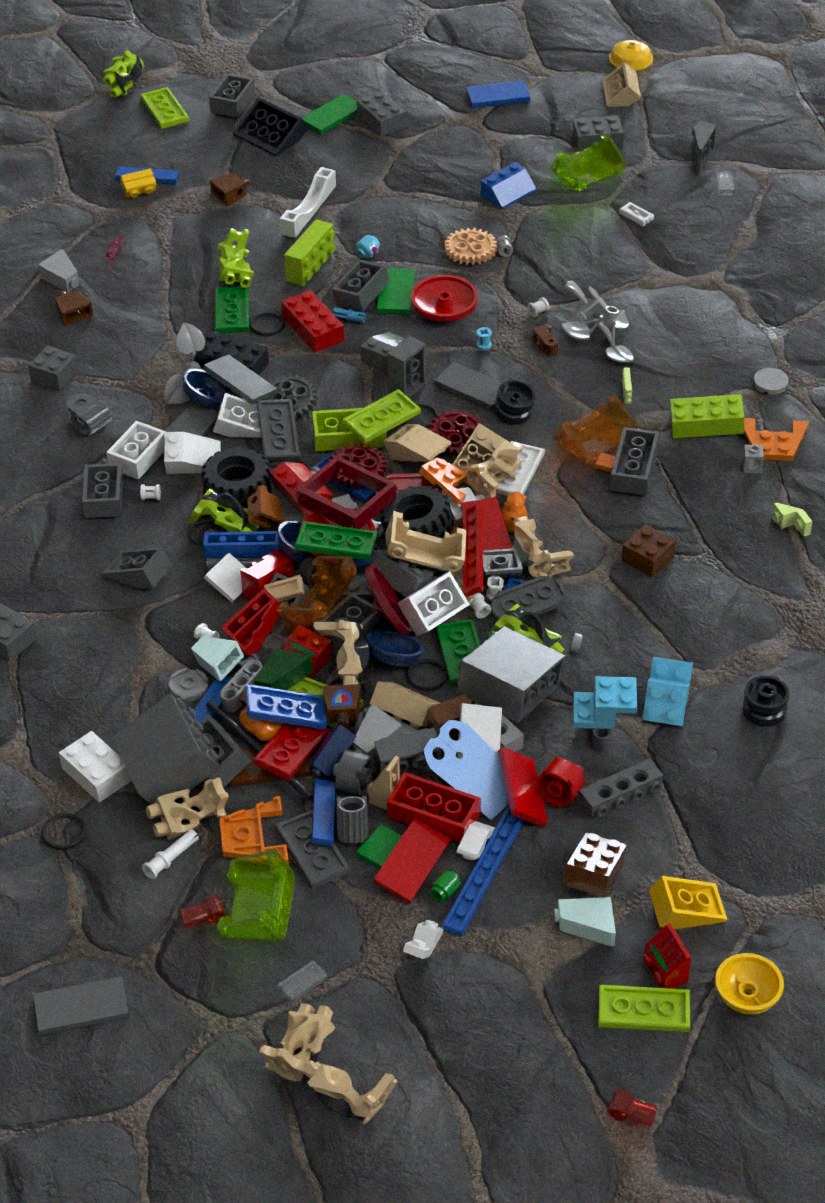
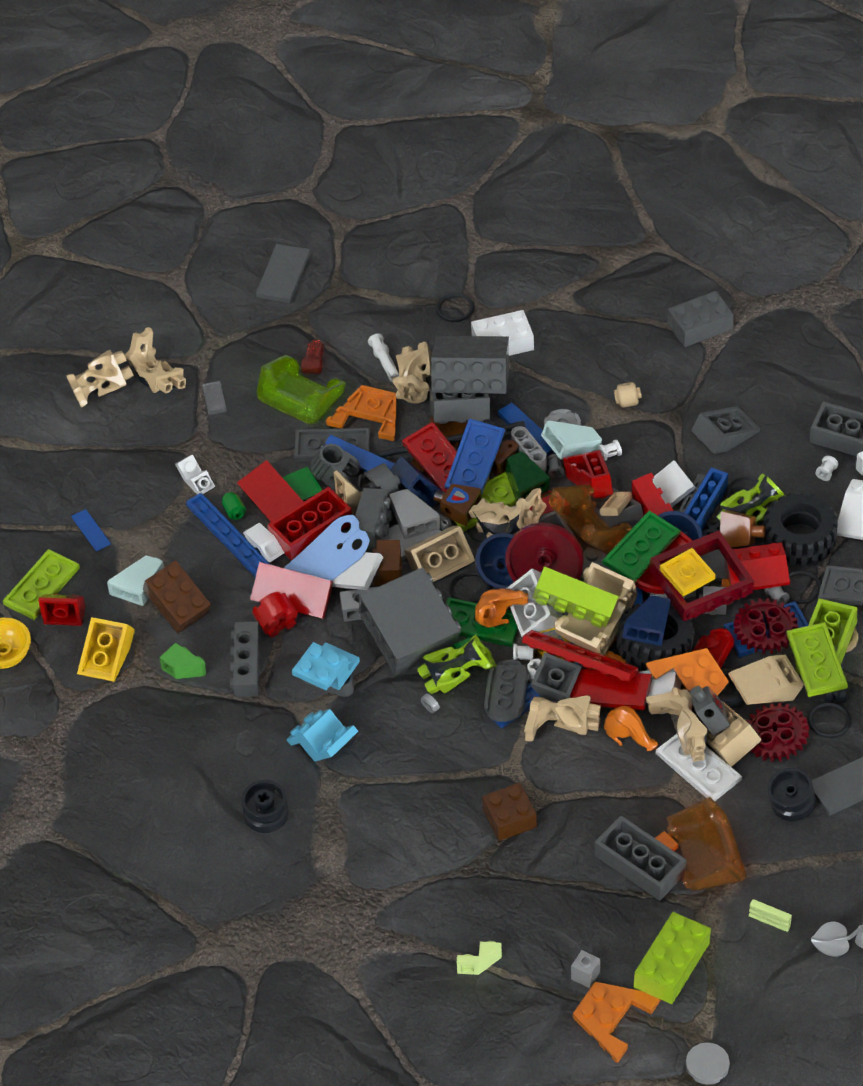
camera: 120 degrees right, 5 degrees up
none -> blue sticker [71,509,111,551]
none -> bright green slope [160,643,206,679]
none -> orange piece [475,589,528,627]
none -> lime brick [532,567,619,628]
none -> tan head [614,382,642,408]
none -> dark blue slope [622,595,671,646]
none -> yellow plate [660,548,716,596]
none -> dark grey torso [690,686,730,736]

